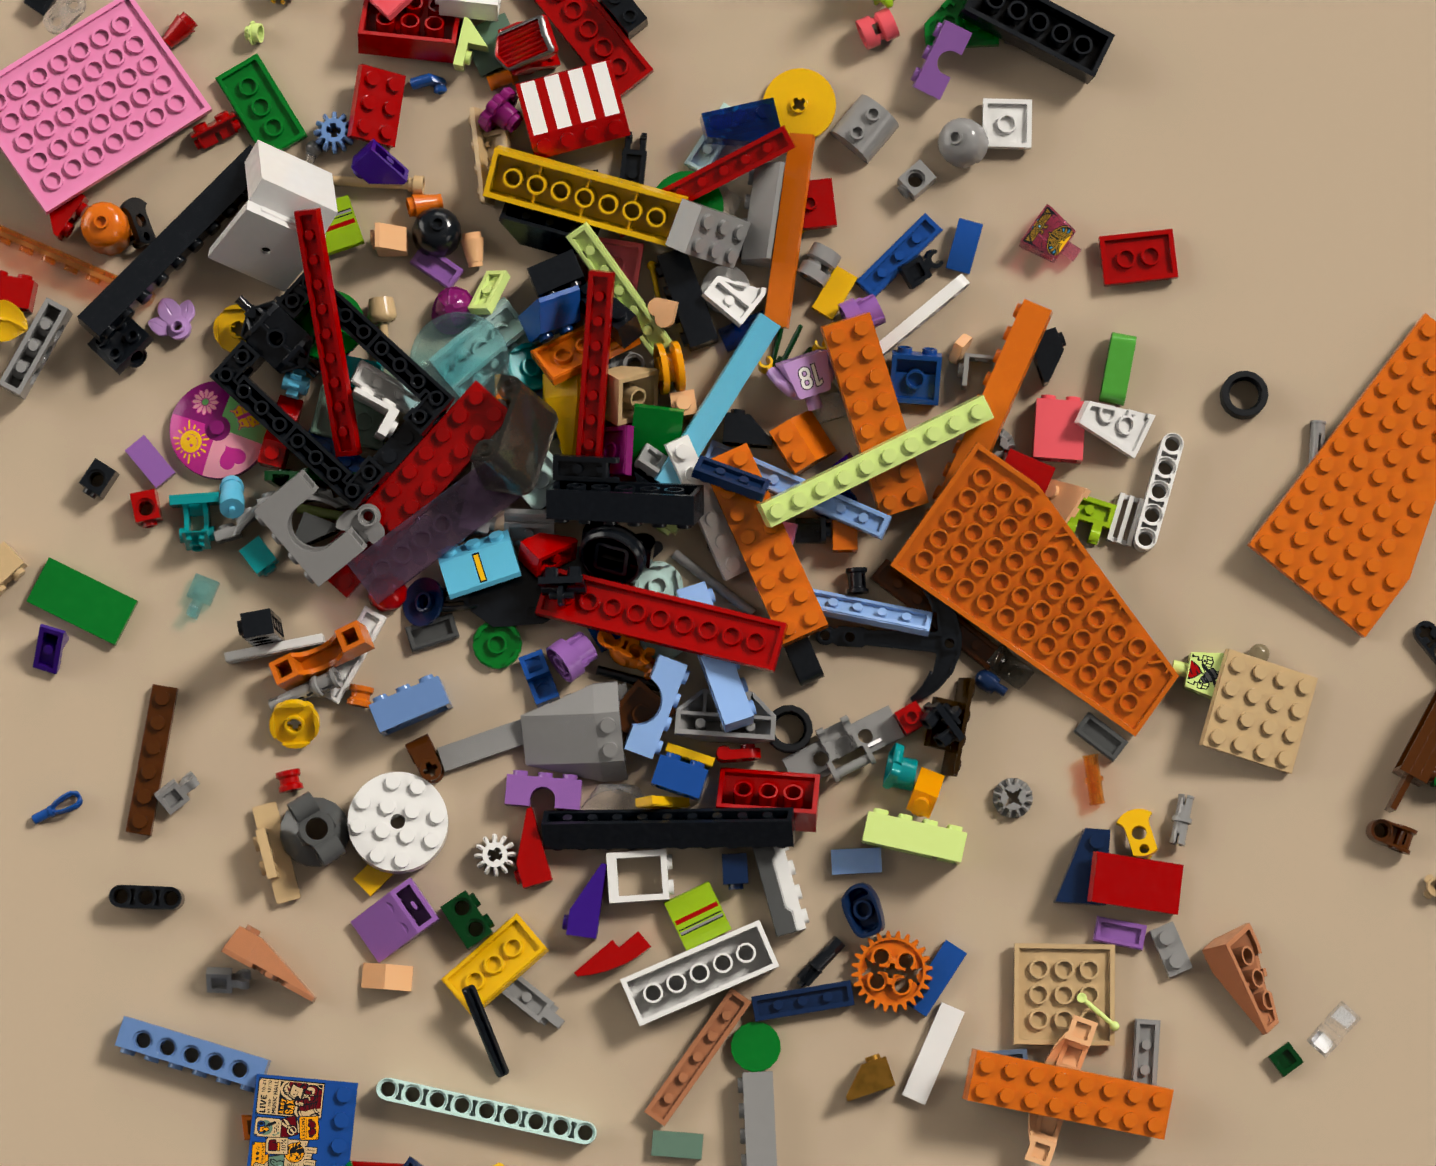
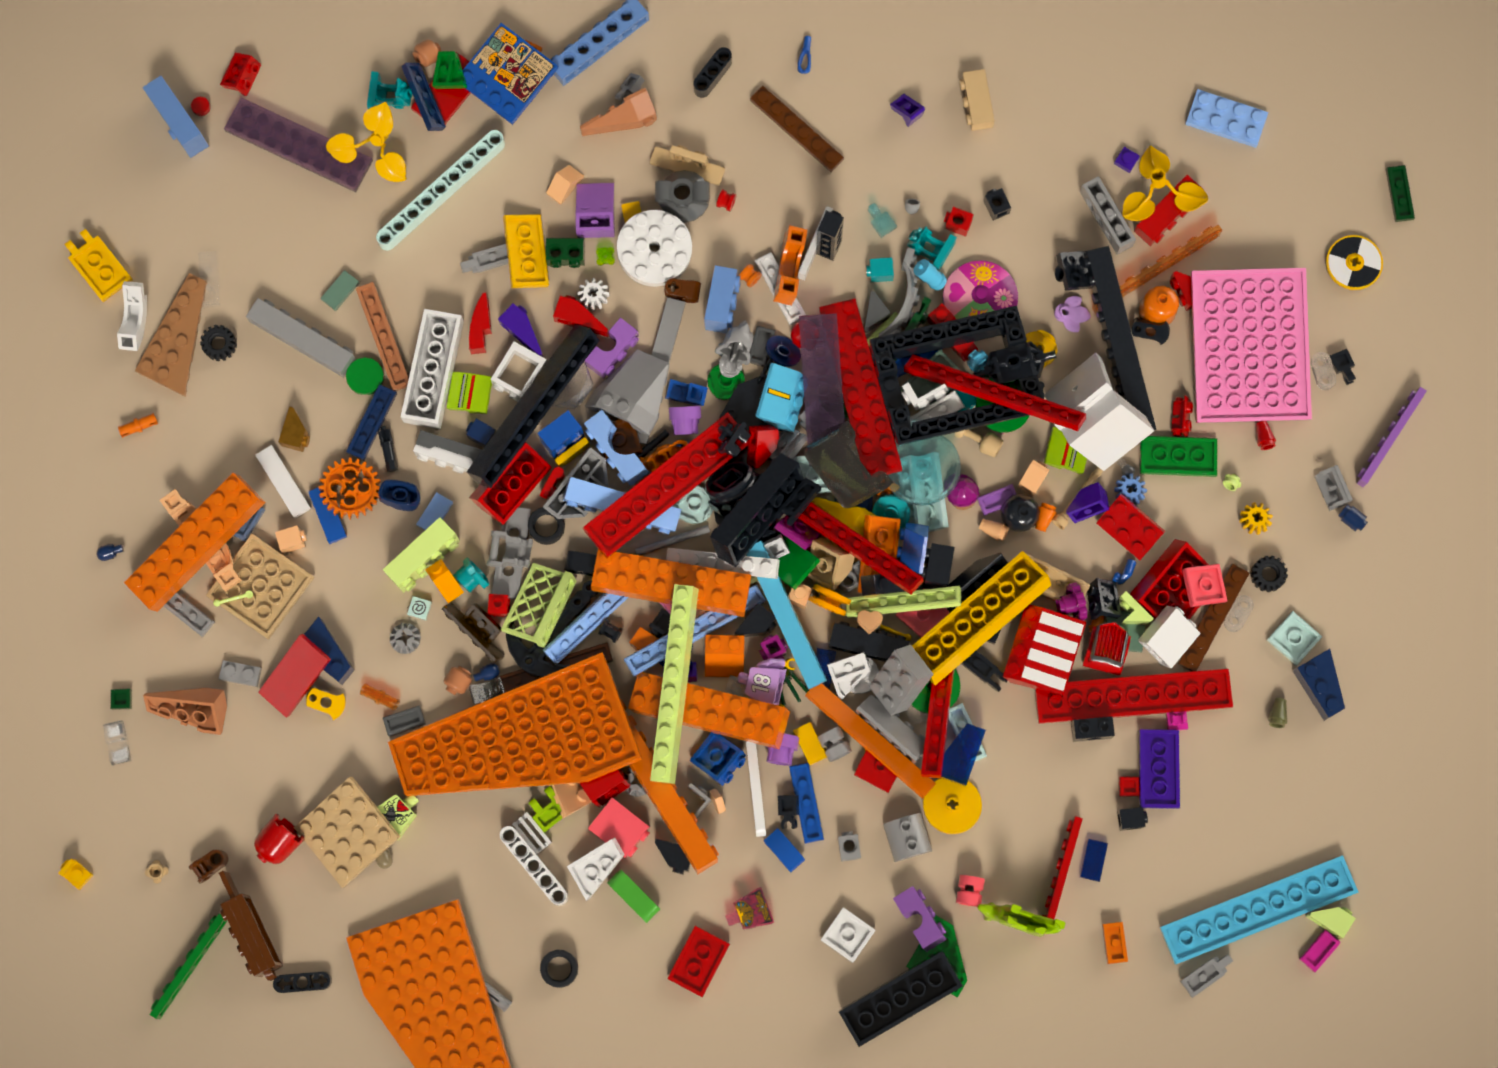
camera: 125 degrees right, 5 degrees down
green tile [27,557,138,646] -> none
medium lavender tile [125,435,176,489] -> none
light grey plate [154,771,200,815] -> none
light grey arch [254,469,367,587] -> none
light grey pin [268,667,343,712] -> none
yellow plate [269,699,320,749] -> none
light grey plate [335,504,385,547] -> none
black axle [462,985,509,1077] -> none
yellowish green plate [467,270,511,315] -> none
yellow tile [635,795,690,809] -> none
dark blue plate [691,455,771,502] -> none
black hips [919,702,965,747] -> none
light grey cylinder [938,118,989,168] -> none
medium lavender tile [1092,916,1147,950] -> none
light grey pin [1169,794,1194,846] -> none
none -> red cylinder [254,814,305,864]
none -> light nougat brick [275,526,307,554]
none -> light aqua tile [407,596,432,621]
none -> nougat head [443,666,472,695]
none -> yellowish green fence [501,563,577,648]
none -> clear neon green plate [596,247,615,266]
none -> light grey head [715,320,753,378]
none -> magenta brick [759,635,788,660]
none -> light grey hinge [905,199,920,214]
none -> black bracket [1087,578,1121,620]

